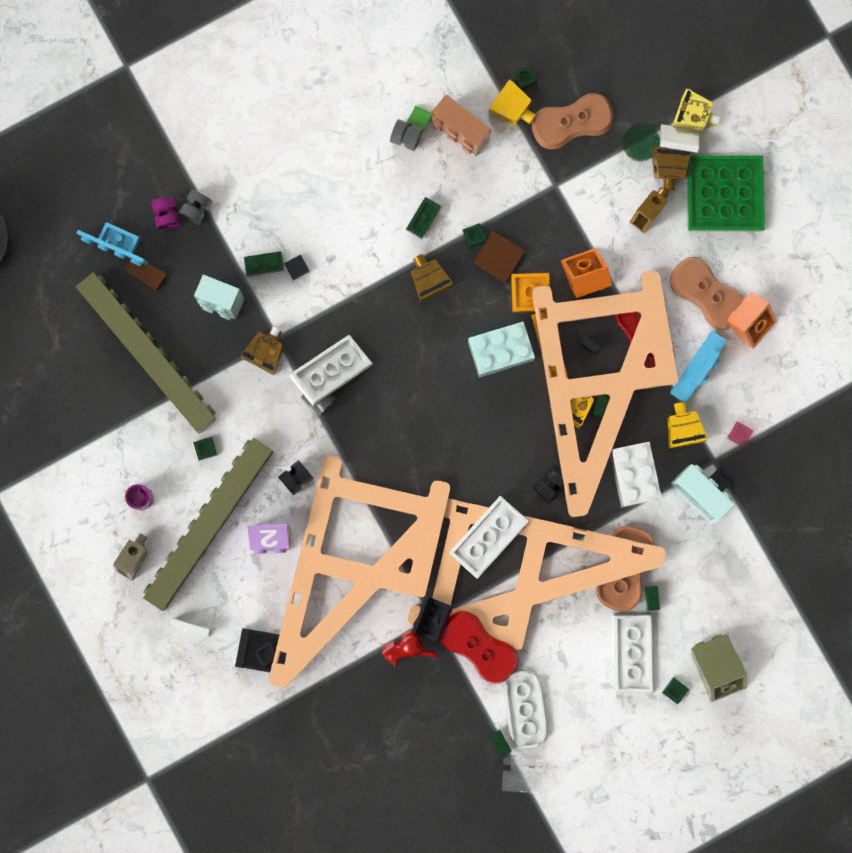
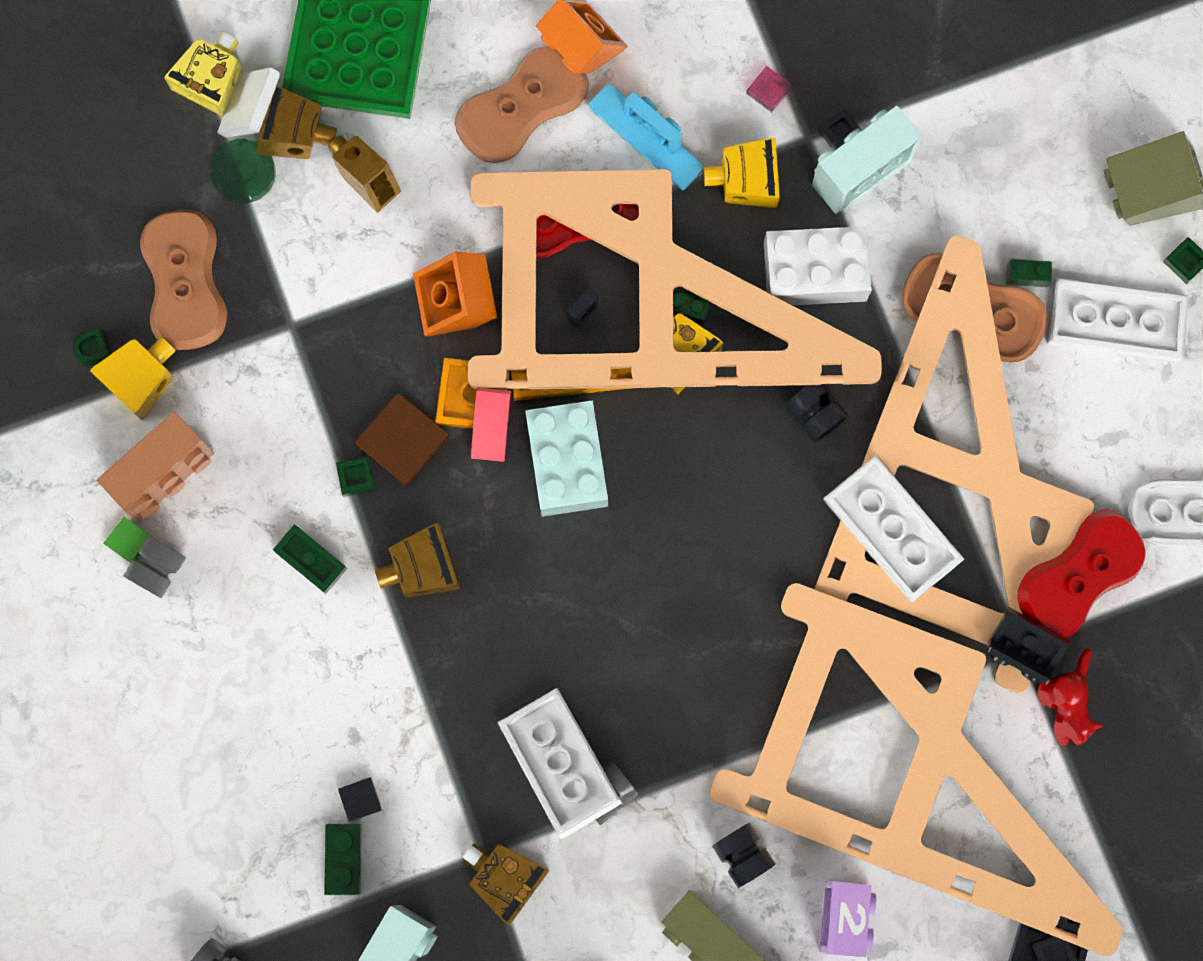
camera: 80 degrees left, 5 degrees down
none -> coral slope [471,387,511,462]

